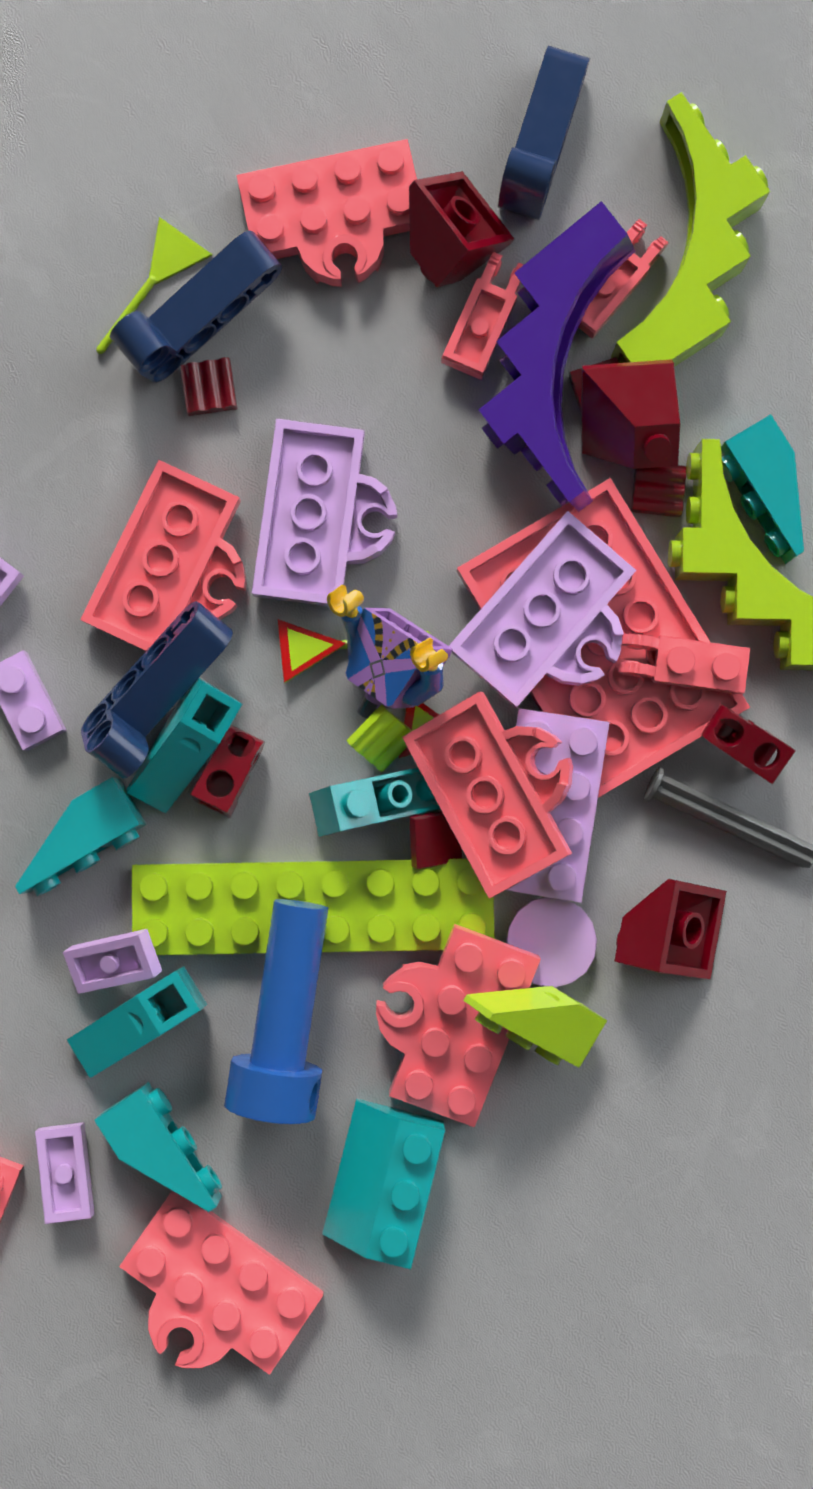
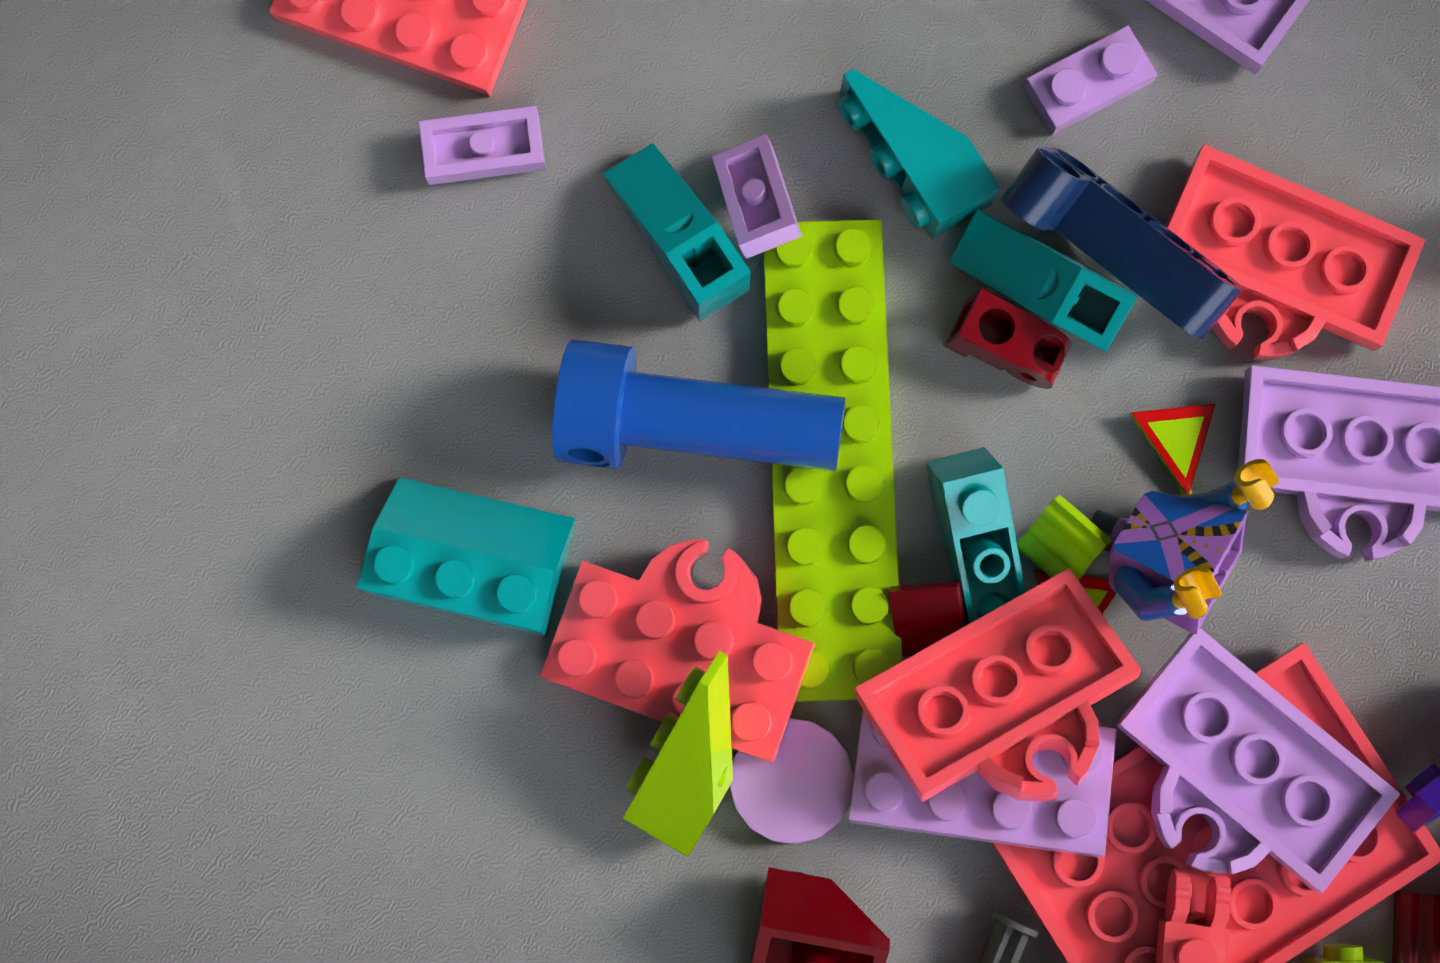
camera: 90 degrees right, 5 degrees down
teal slope [94,1082,222,1212] -> none
coral plate [119,1191,323,1375] -> none

